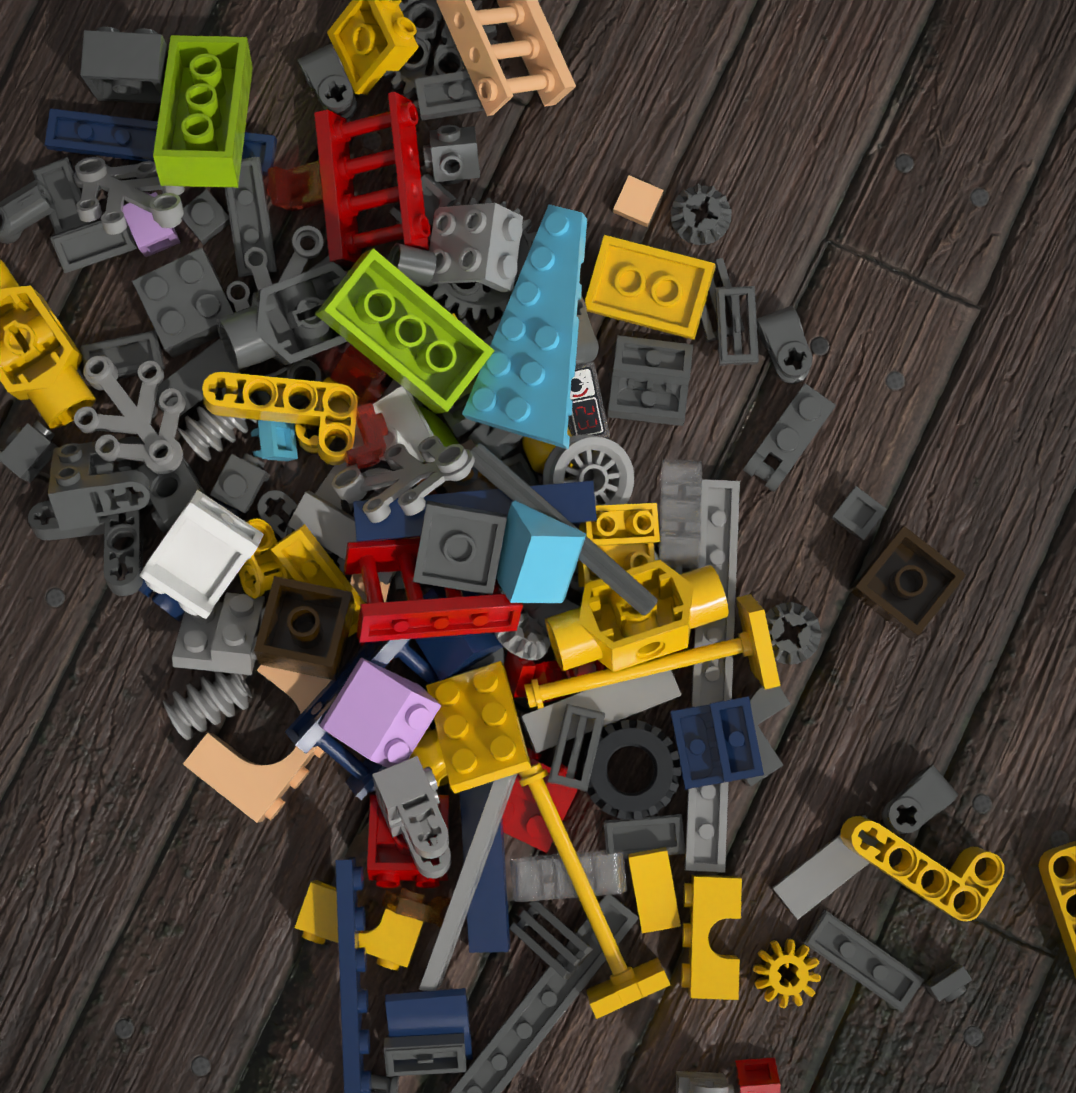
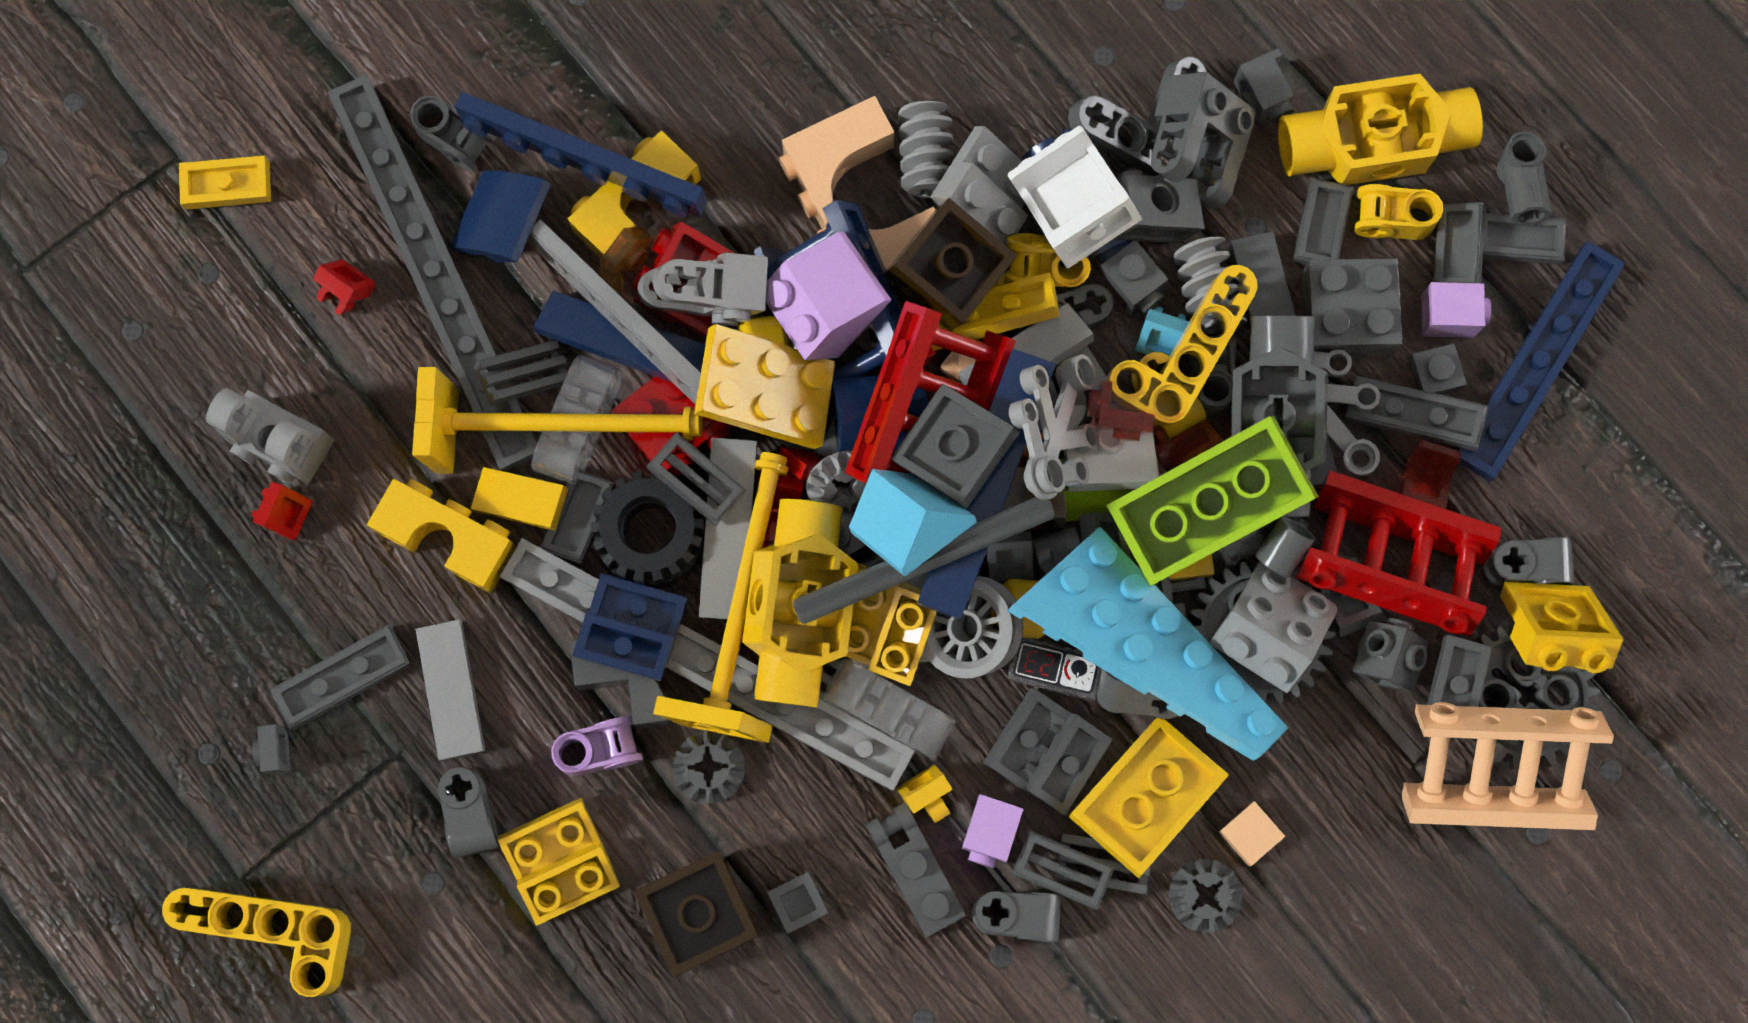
camera: 115 degrees right, 5 degrees down
light grey plant [73,157,185,235] -> none
light grey plant [74,356,186,474] -> none
dark grey brick [80,27,169,104] -> none
lime brick [153,35,253,188] -> none
dark grey tile [384,1033,467,1077] -> none
yellow gear [752,939,821,1008] -> none
yellow beam [841,816,1004,921] -> none
none -> yellow slope [498,798,620,926]
none -> lavender piece [551,716,643,776]
none -> yellow tile [896,764,953,823]
none -> lavender brick [961,794,1023,868]
none -> yellow piece [1355,184,1443,240]

